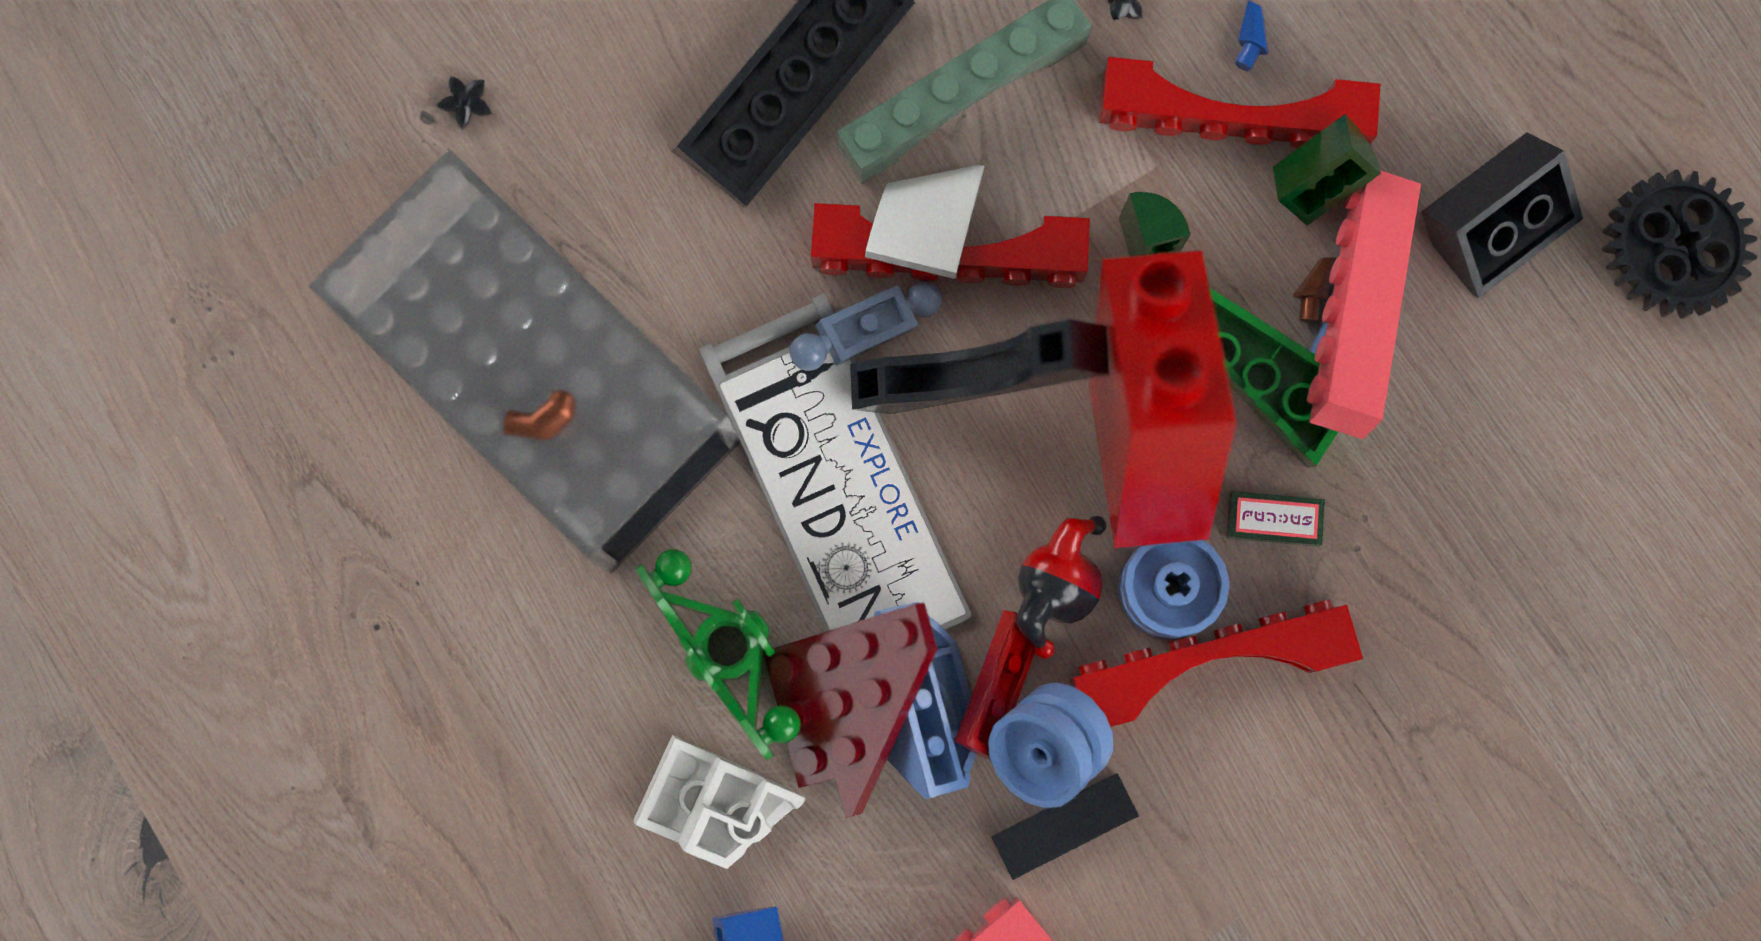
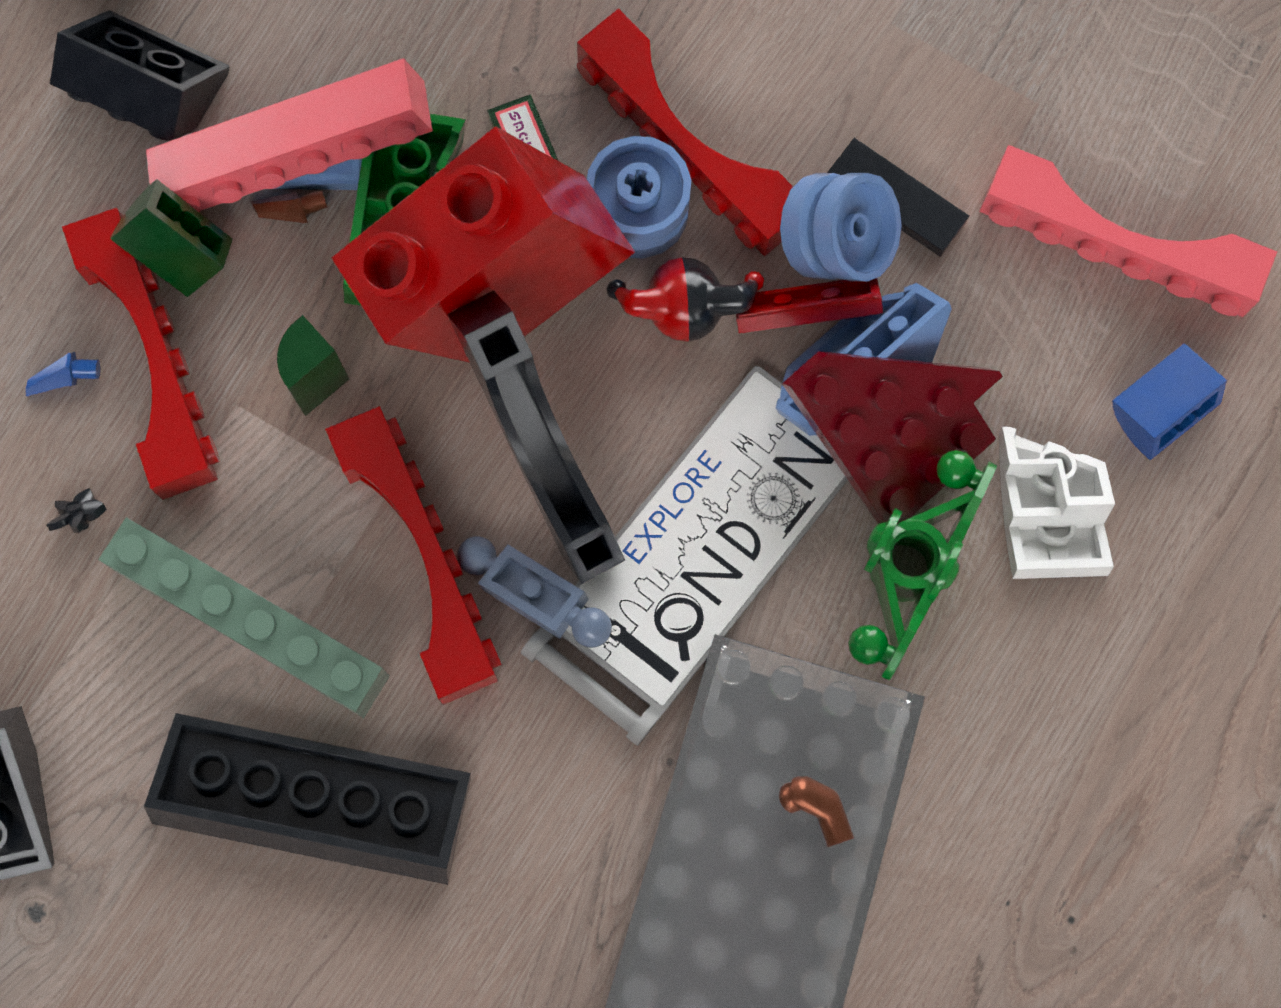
camera: 120 degrees left, 5 degrees down
white slope [865,165,985,279] -> none

